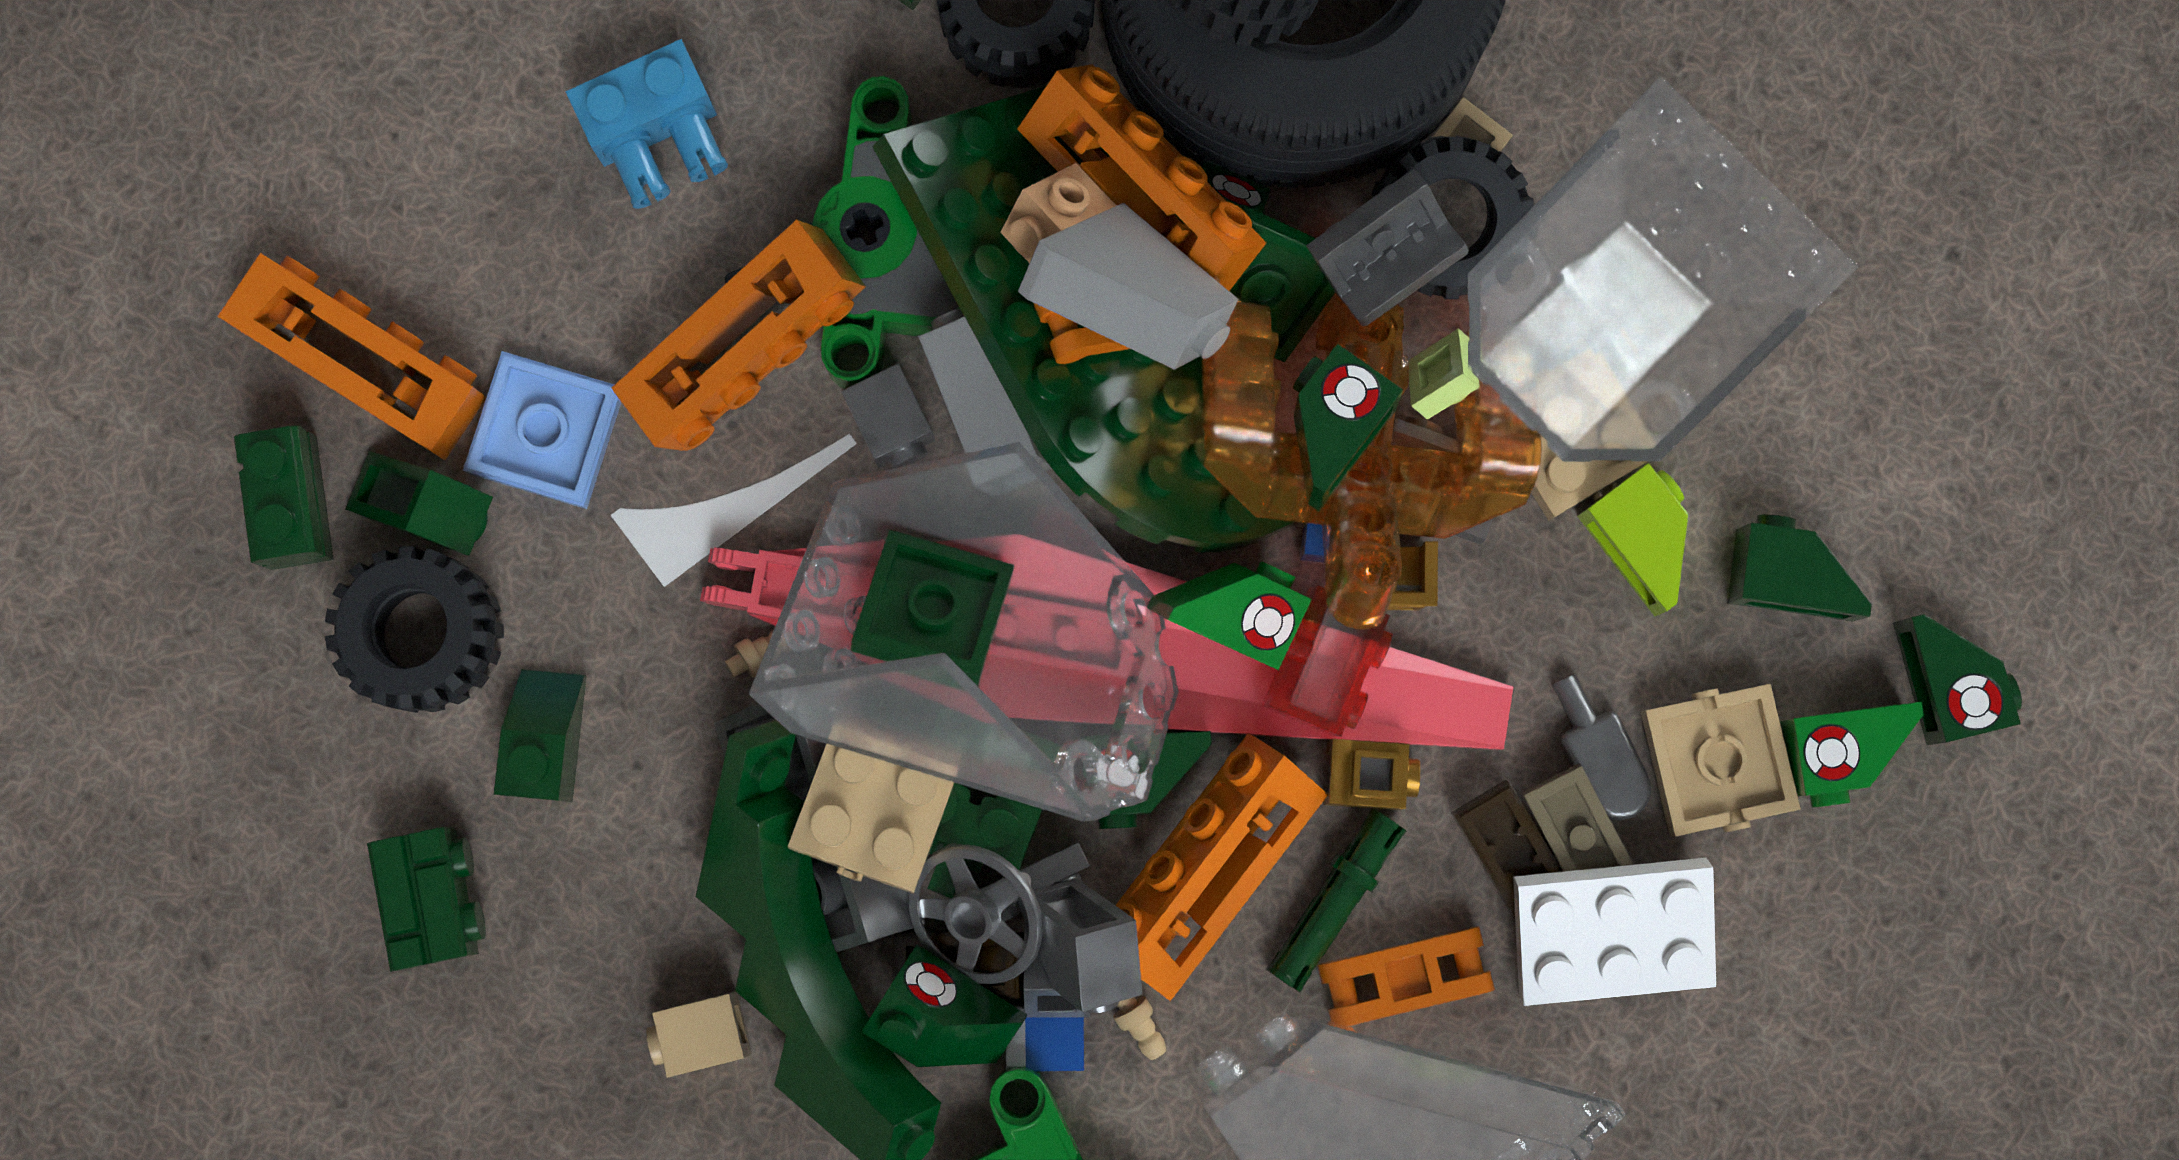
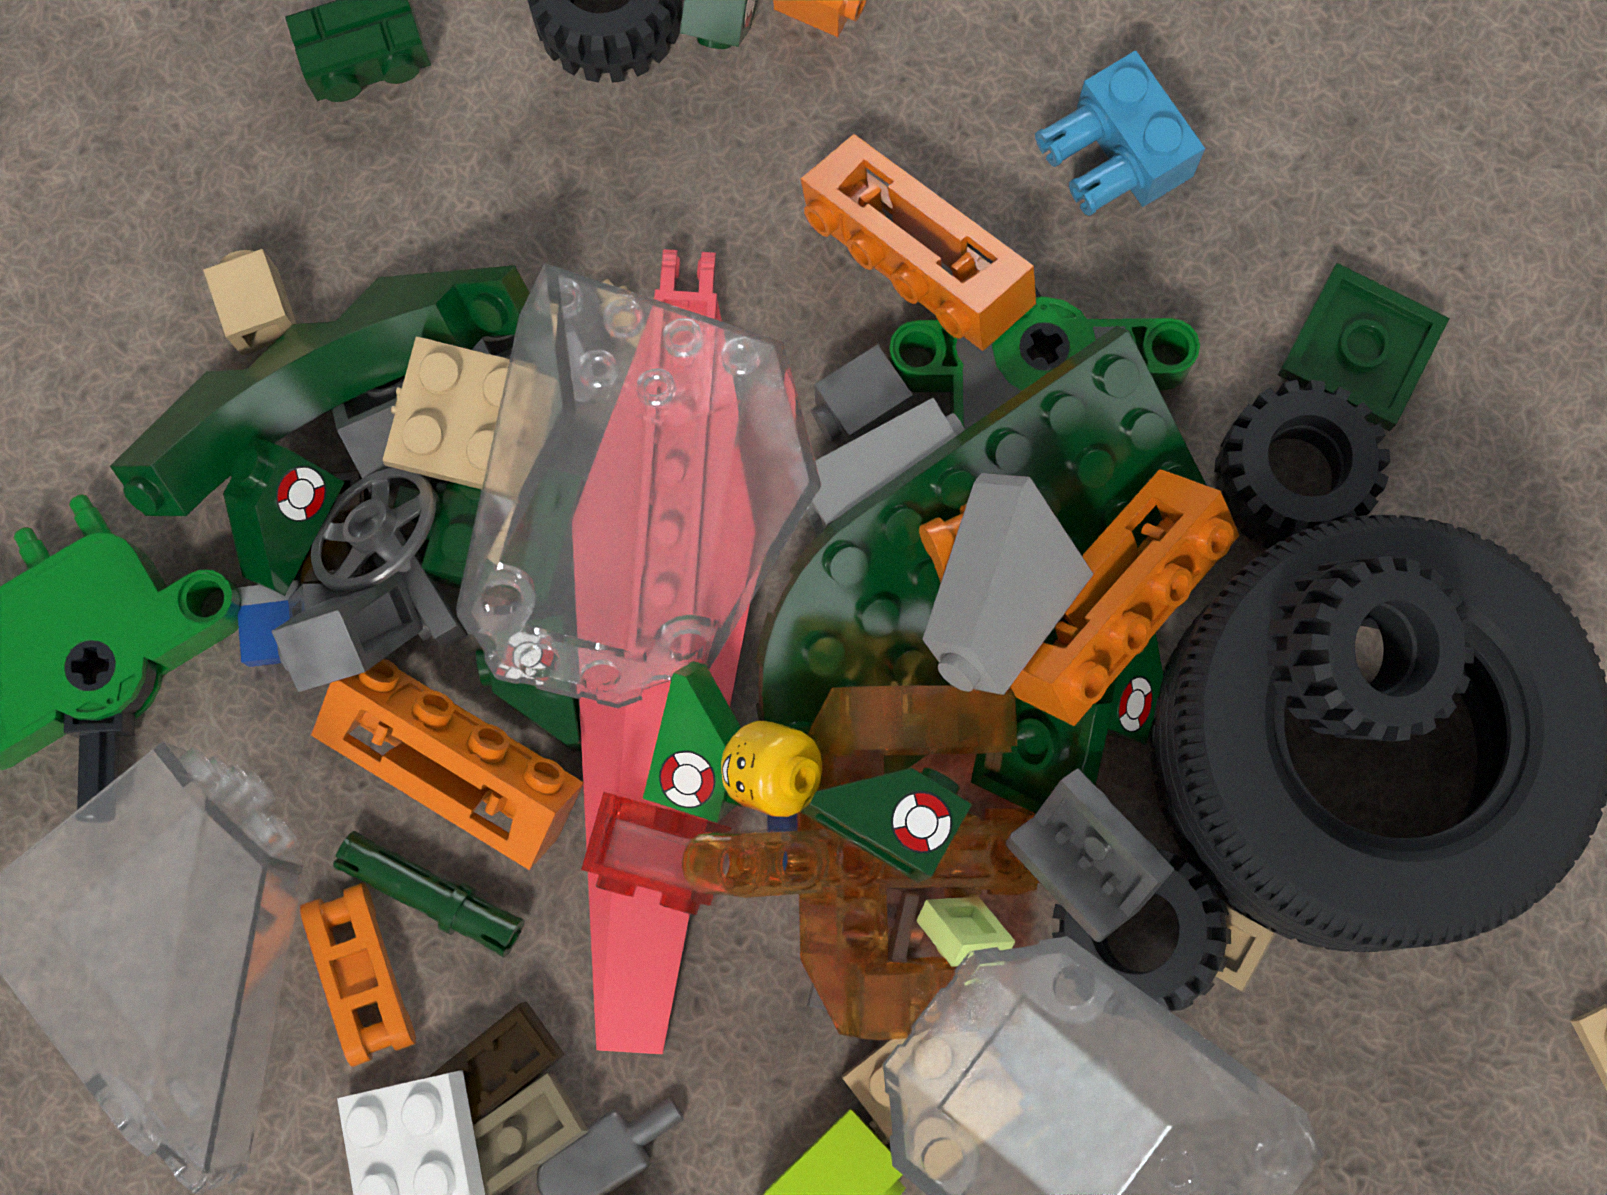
camera: 90 degrees right, 5 degrees down
light blue tile [463,351,621,509] -> none
dark green slope [493,669,587,802] -> none
white sticker [611,434,857,587] -> none
dark green plate [851,529,1015,688] -> none
light nougat brick [1001,163,1117,264] -> none
tan piece [1113,996,1166,1060] -> none
pearl gold window [1323,739,1421,810] -> none
pearl gold window [1364,540,1438,611] -> none
none -> yellow head [721,721,823,817]

